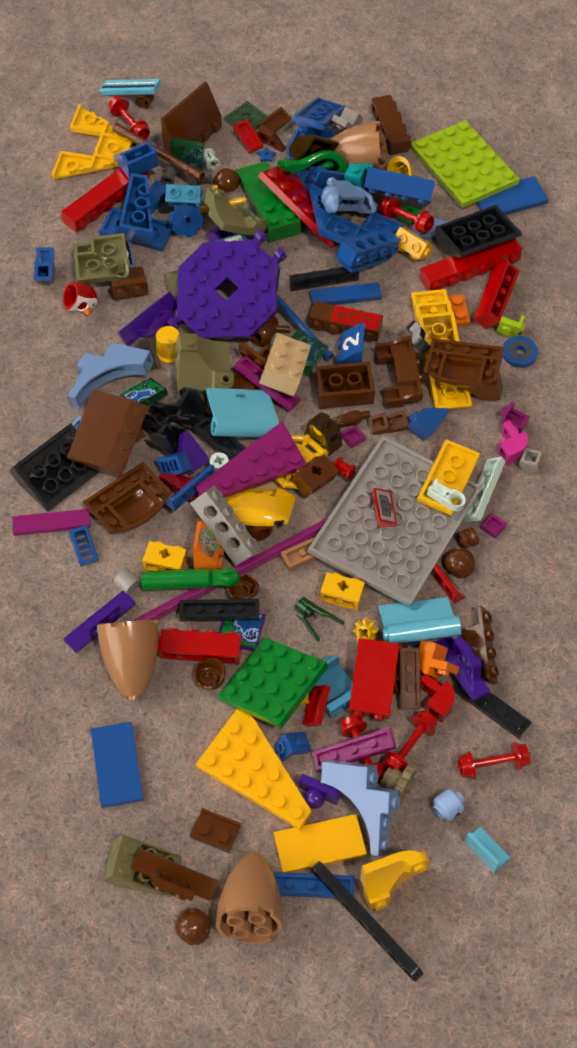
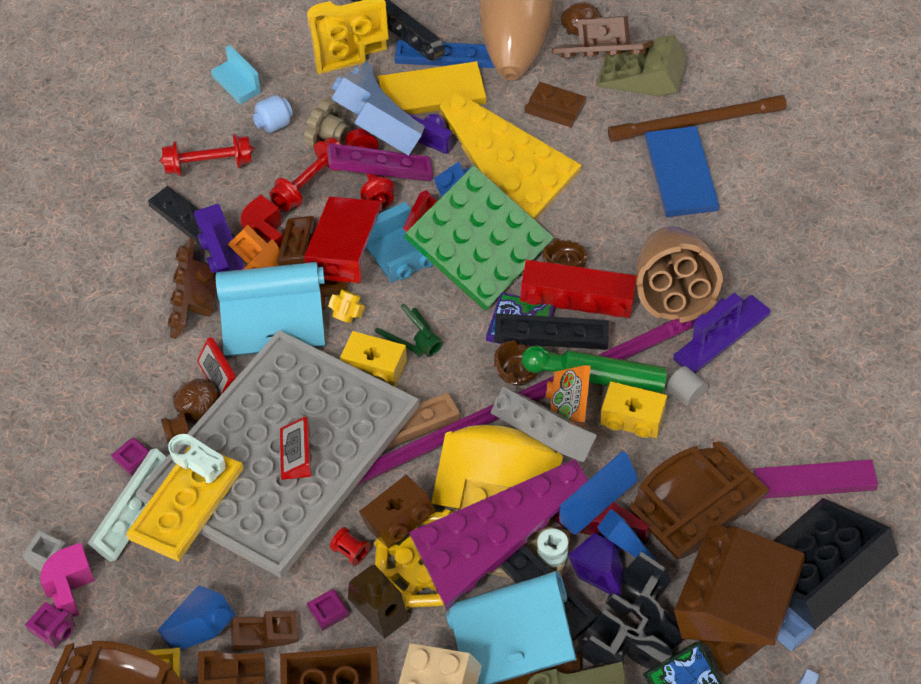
camera: 175 degrees left, 5 degrees down
blue slope [69,525,99,567] -> none
reddish brown piece [332,410,370,427] -> none
none -> reddish brown piece [608,95,786,142]

